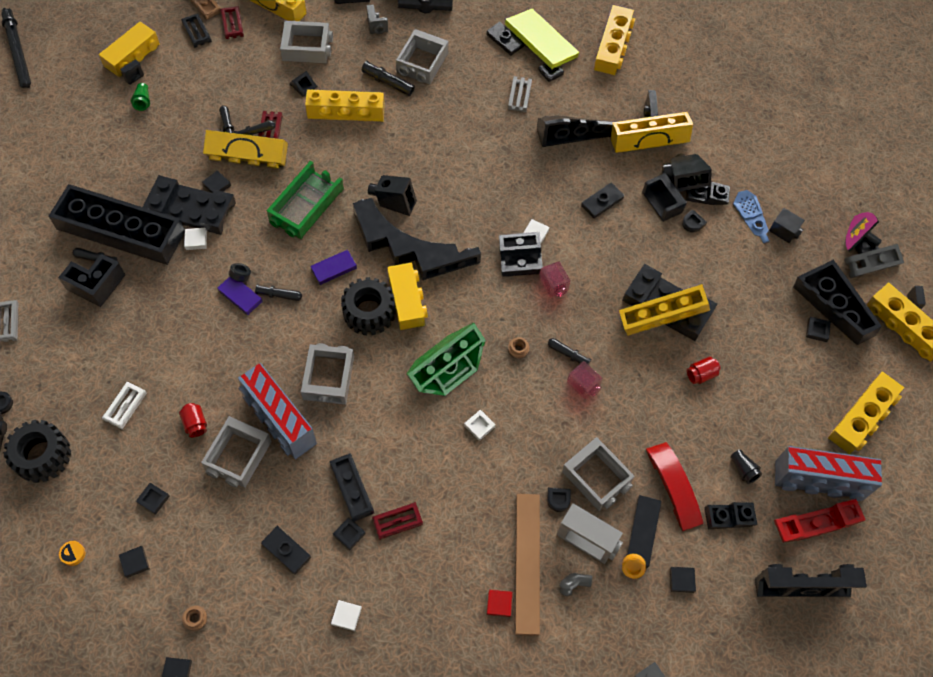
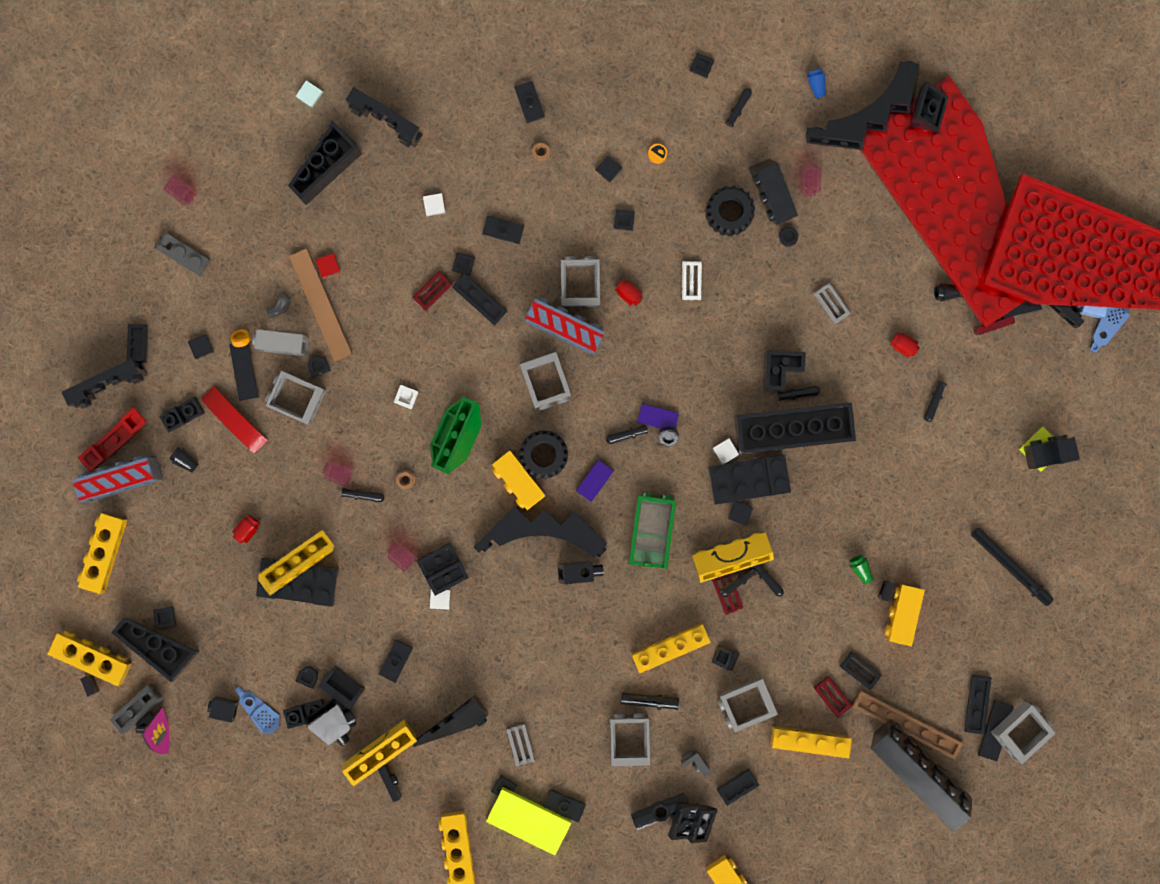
camera: 155 degrees right, 25 degrees up
none -> black plate [127,324,148,363]

